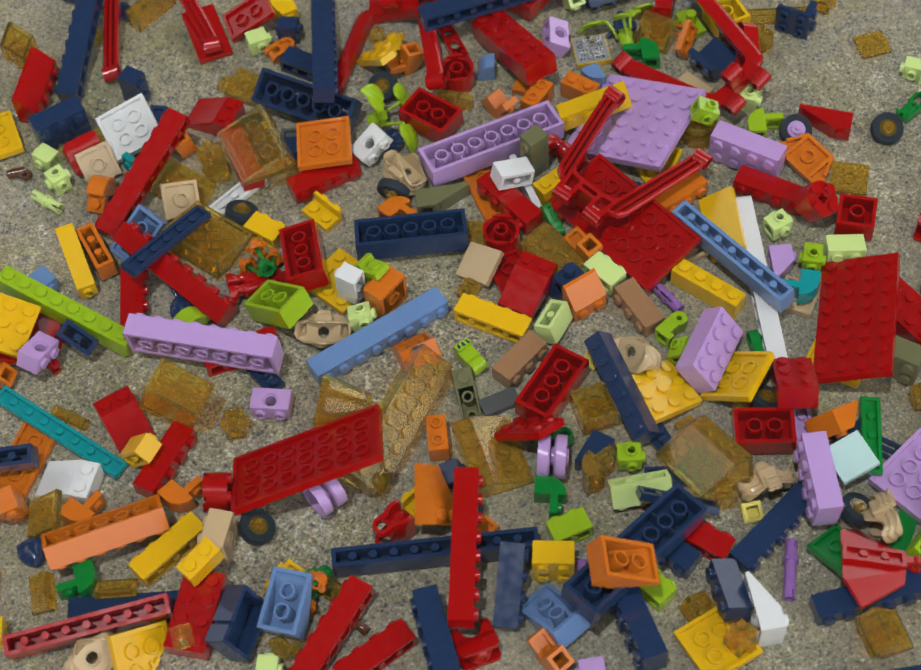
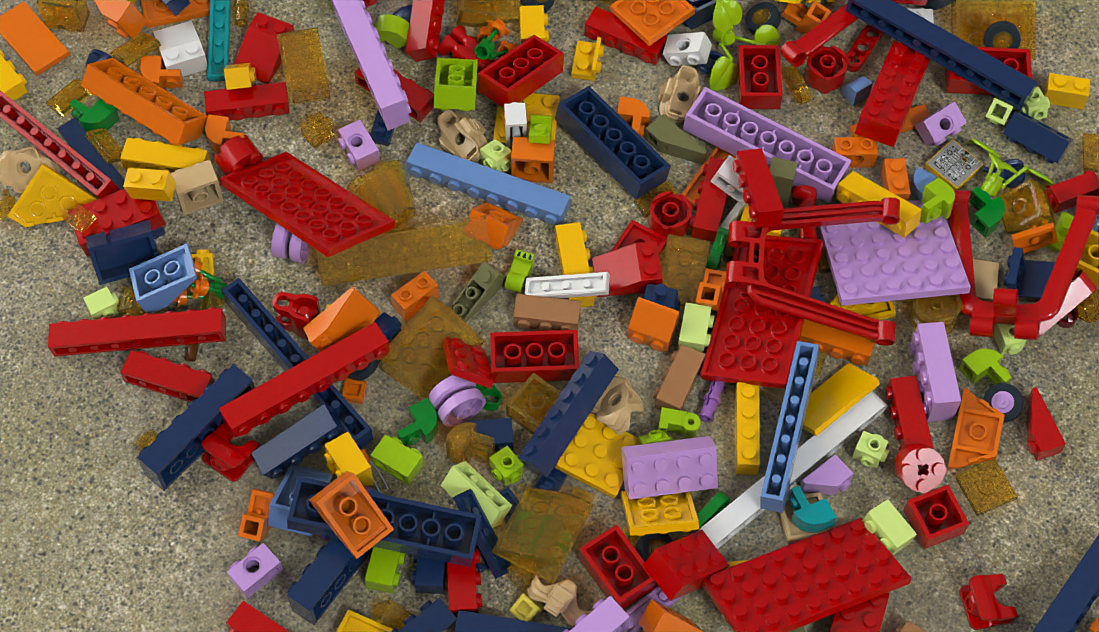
camera: 50 degrees right, 5 degrees up
black wheel [239,509,276,546] -> none
black wheel [377,178,410,199] -> none
tan tile [456,241,504,287] -> none
clear yellow tile [456,277,482,298] -> none
dark grey tile [478,386,518,419] -> none
orange brick [481,88,519,119] -> none
yellowish green brick [534,299,573,344] -> none
lime brick [690,96,720,126] -> none
lime brick [798,242,826,271] -> none
black wheel [870,112,904,145] -> none
none -> white tile [525,272,610,298]
none -> red brick [733,148,784,227]
none -> lime brick [920,177,955,224]

